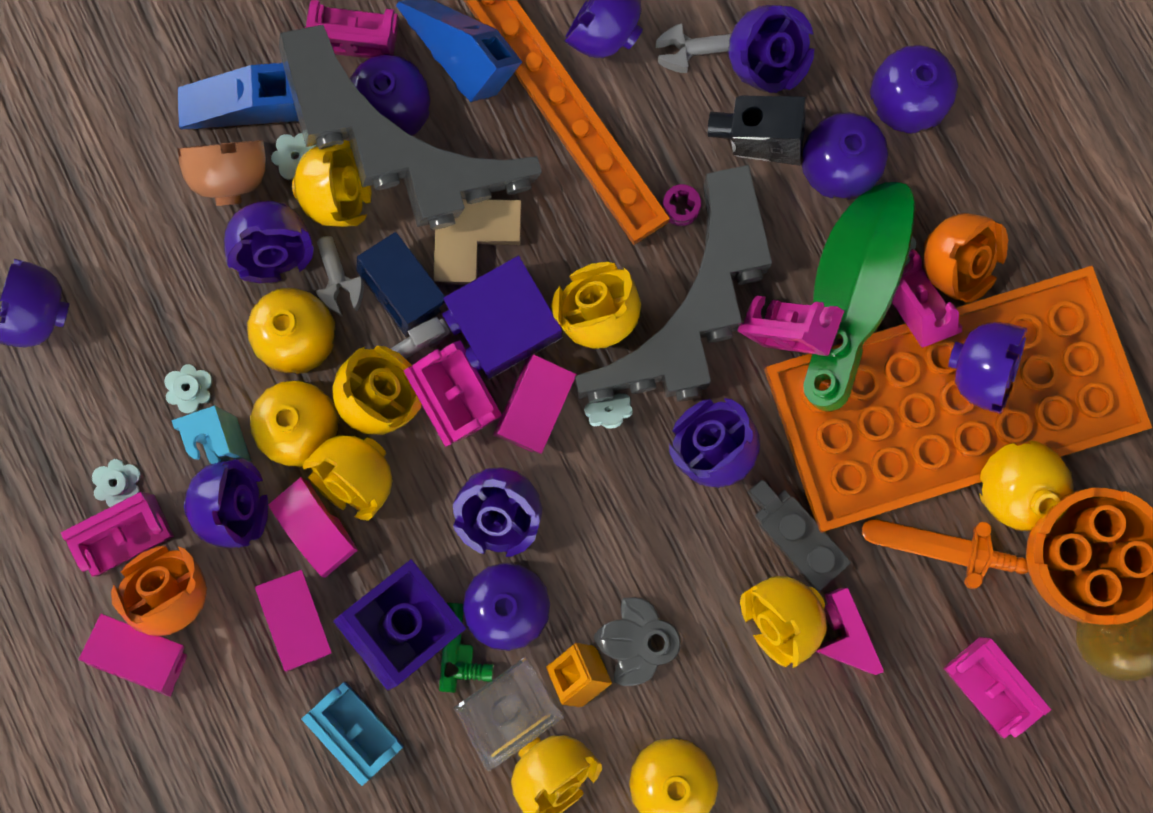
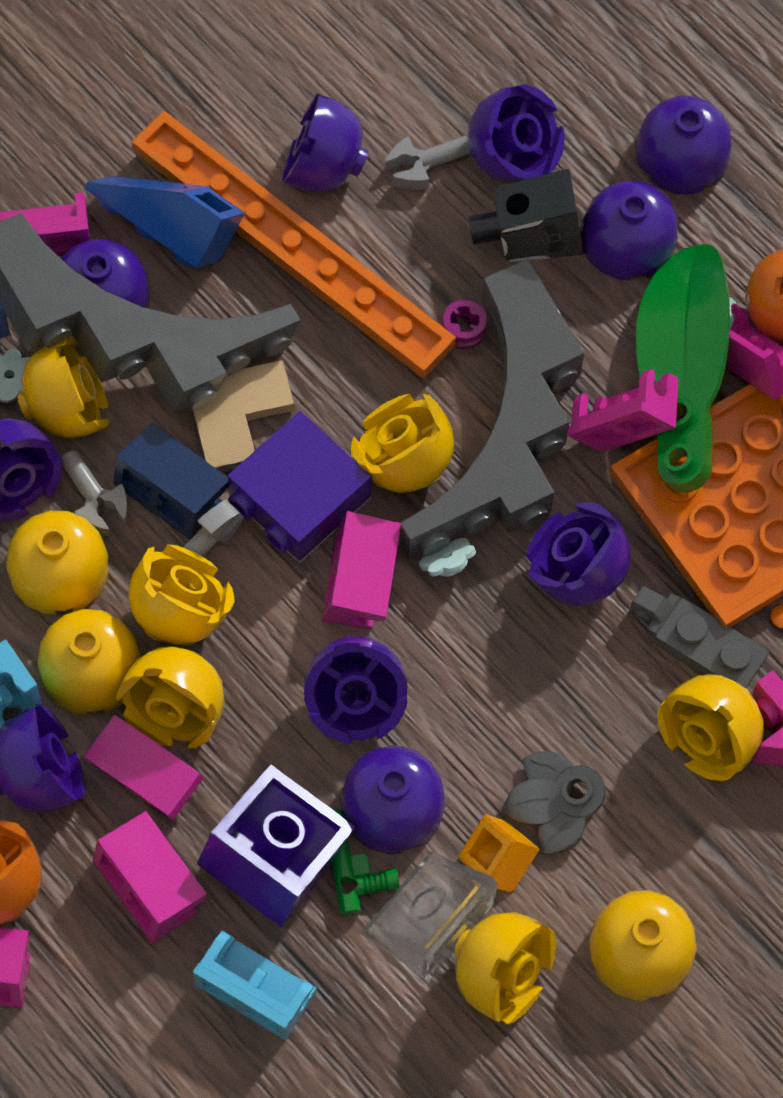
camera: 20 degrees left, 15 degrees down
dark pink hinge [404,340,502,447] -> none

